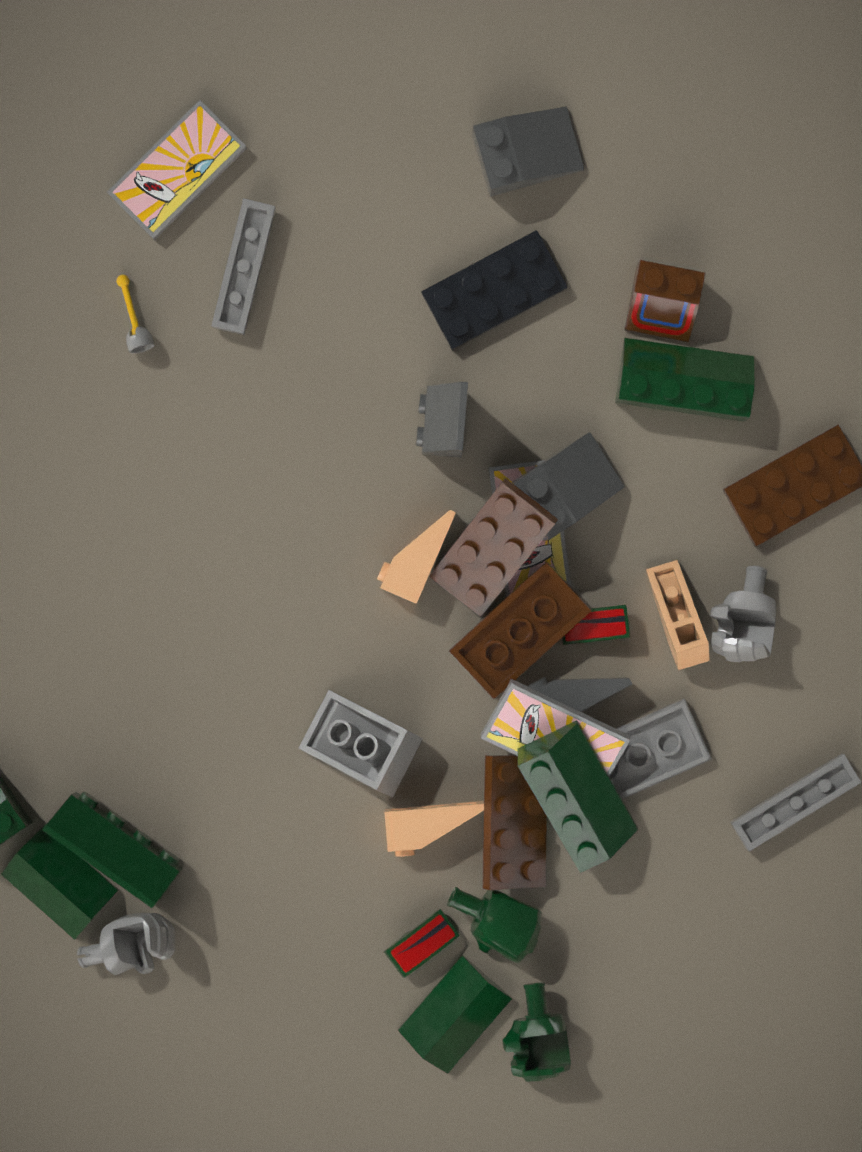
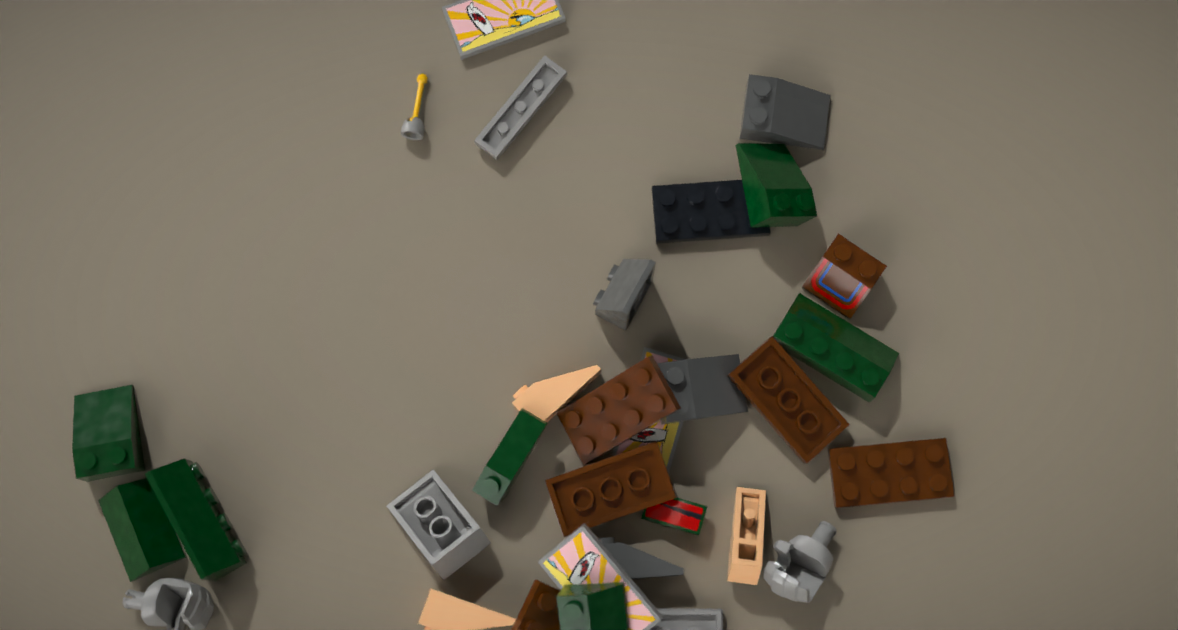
camera: 30 degrees right, 10 degrees down
none -> dark green slope [472,408,548,506]
none -> reddish brown plate [727,336,850,464]
none -> dark green slope [735,143,817,227]

